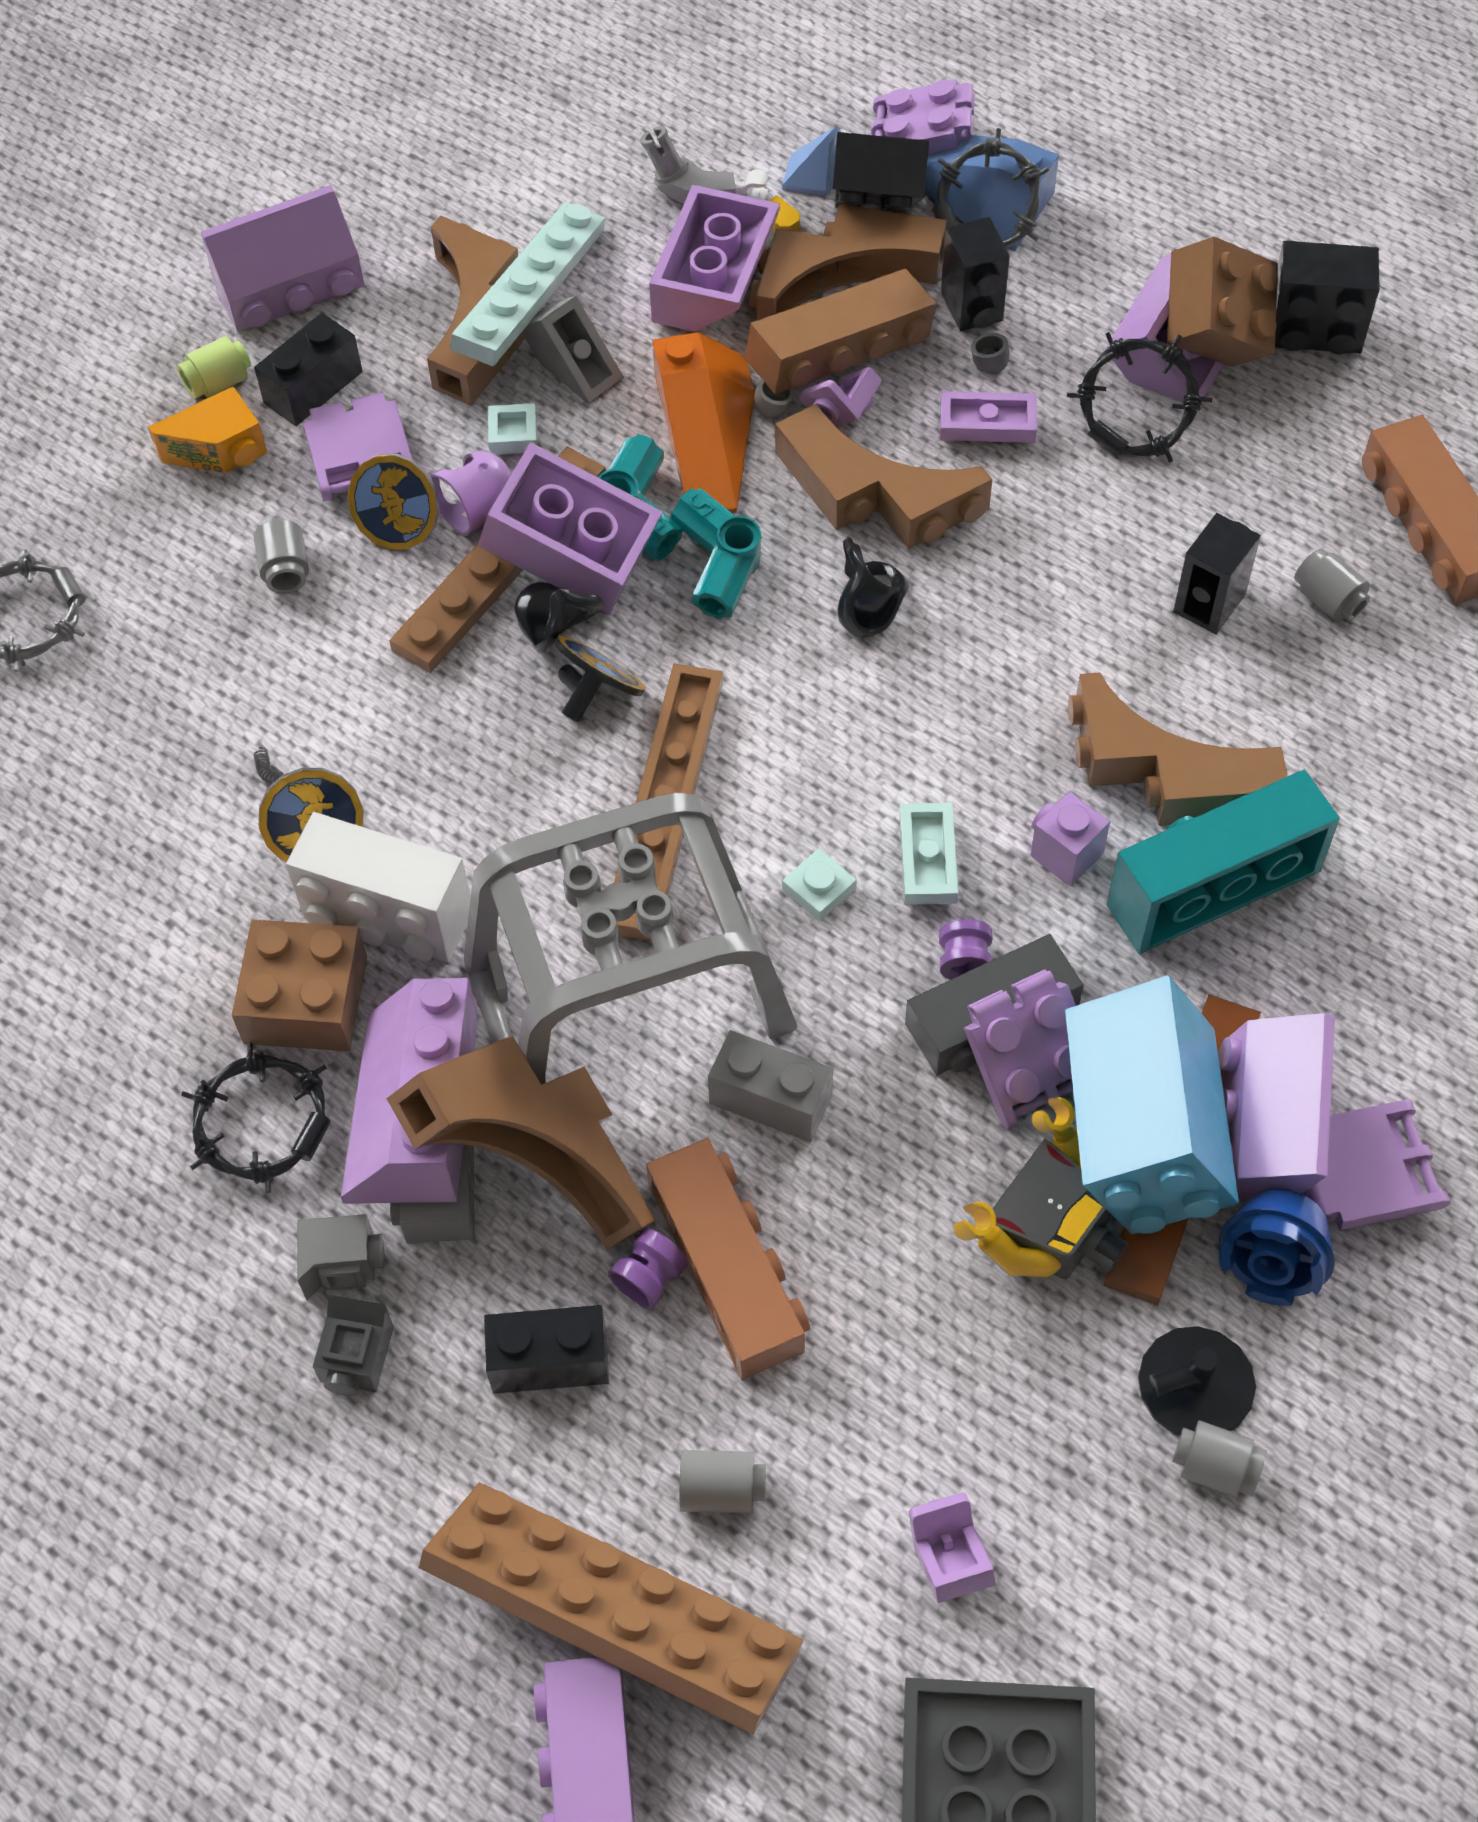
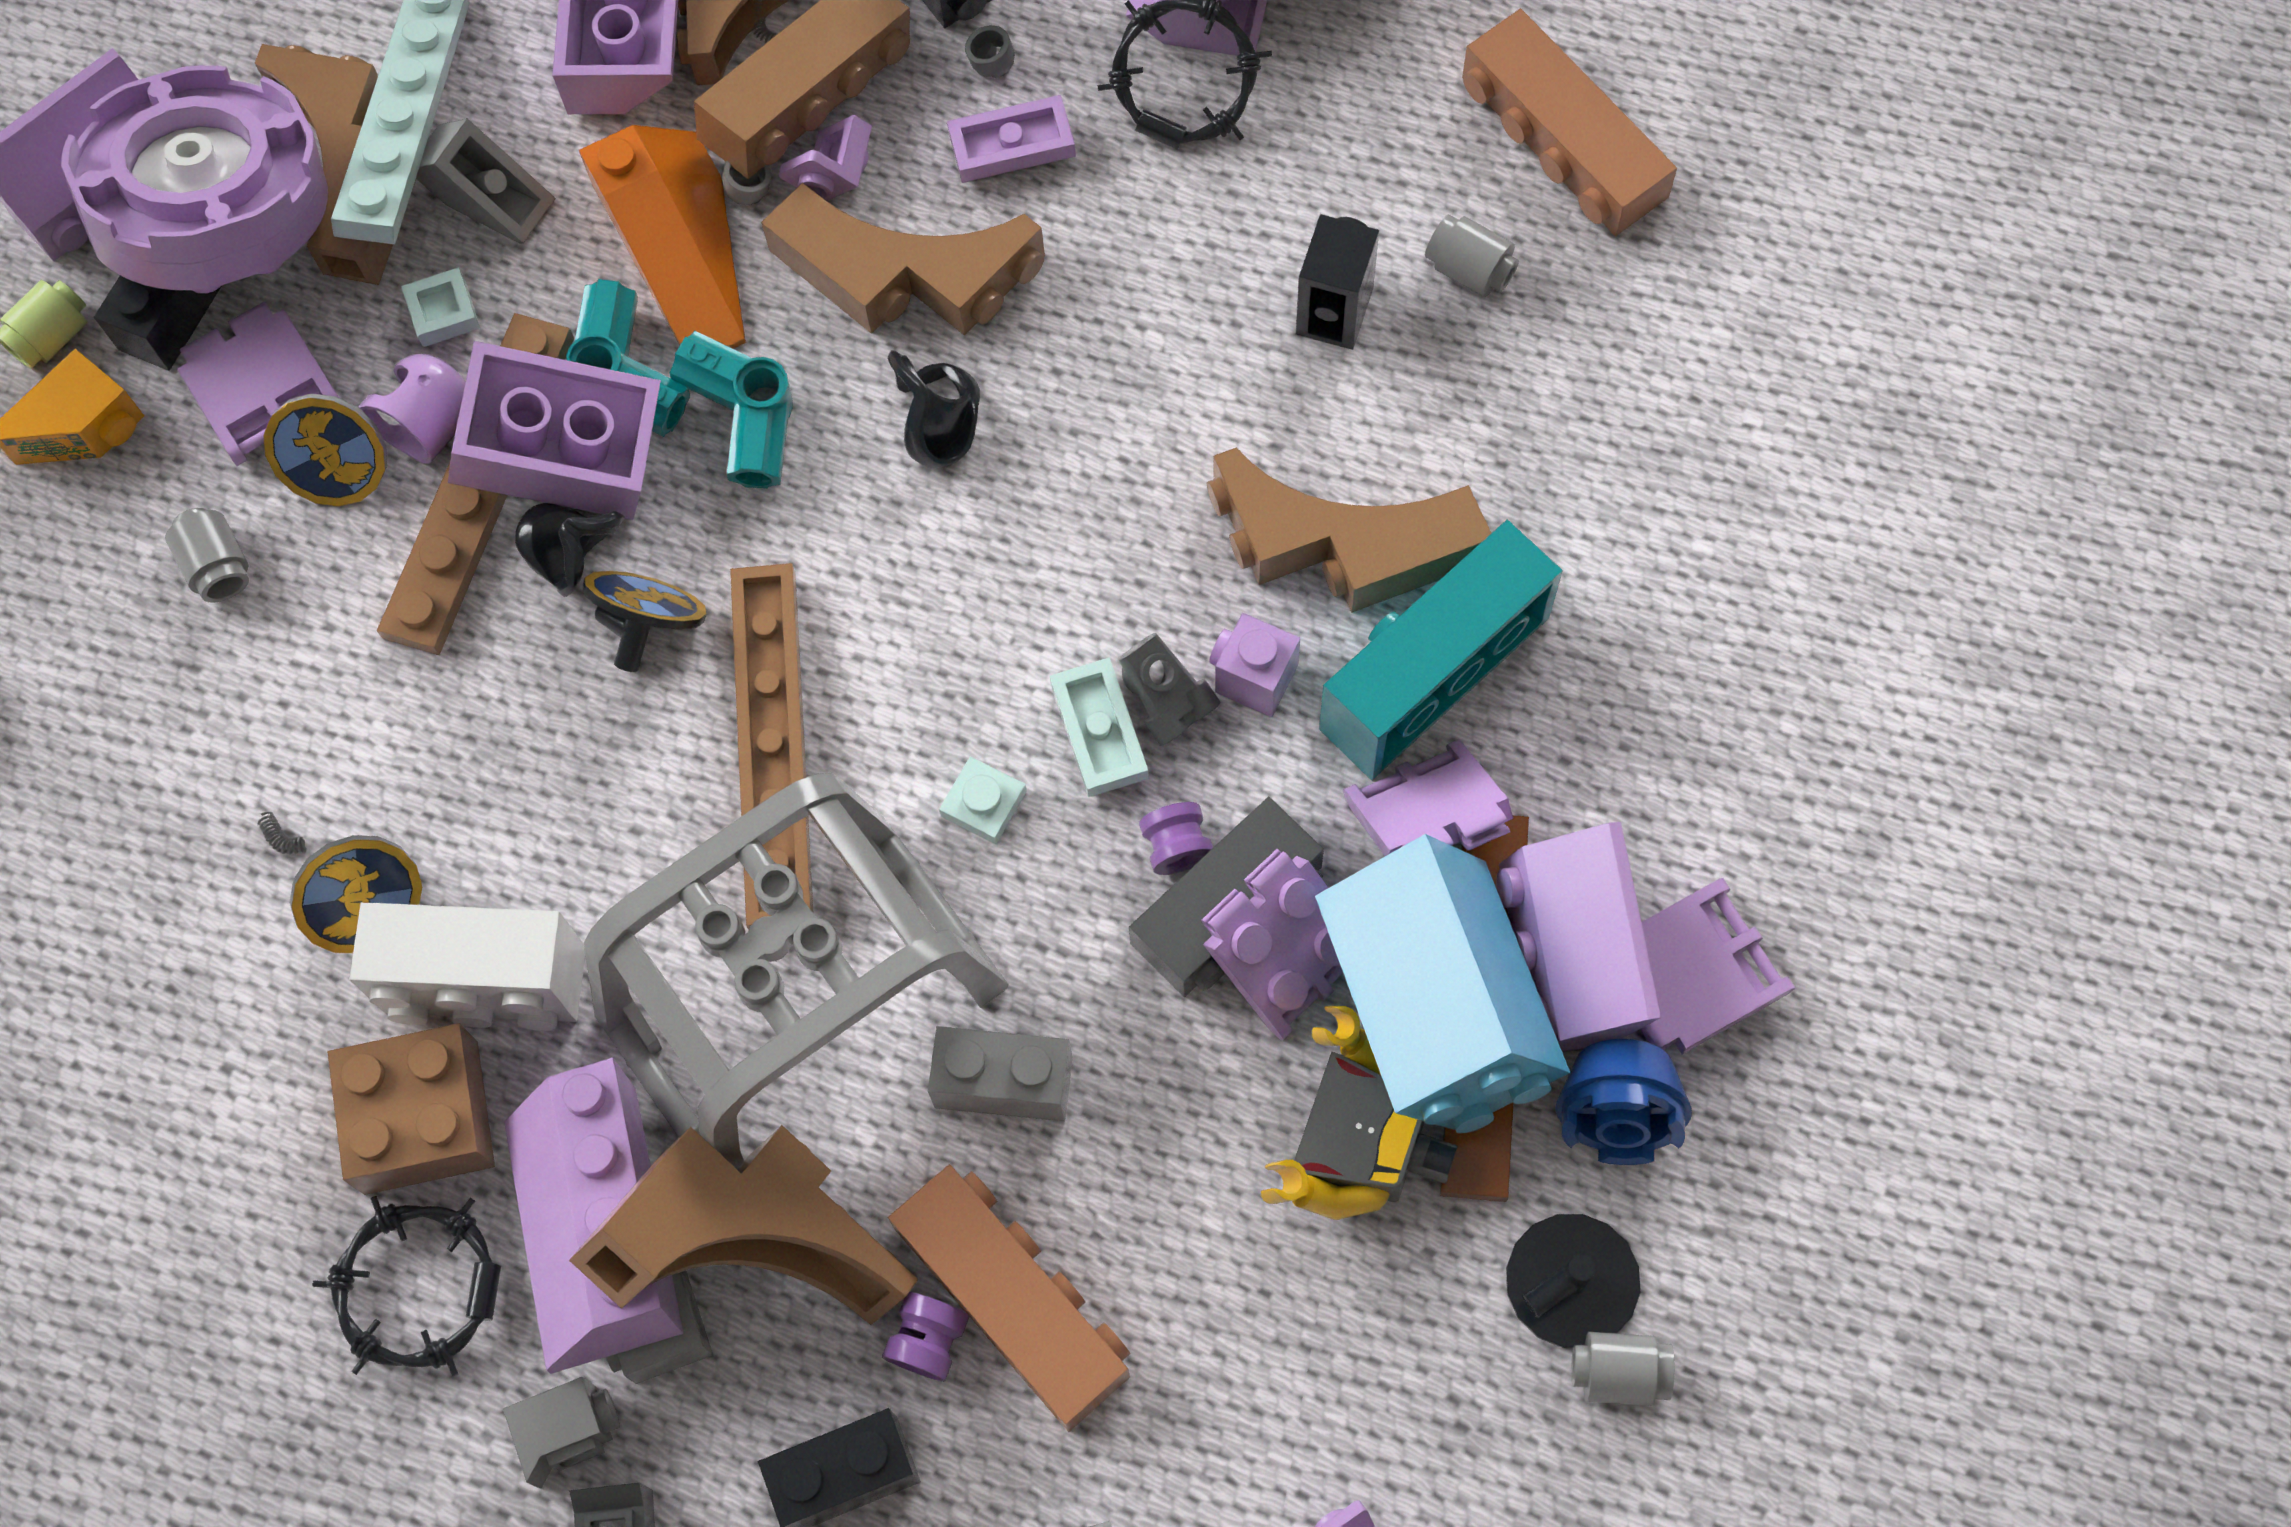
camera: 15 degrees left, 10 degrees up
none -> lavender piece [61,65,328,293]
none -> dark grey plate [1118,633,1221,746]
none -> lavender plate [1343,739,1513,856]

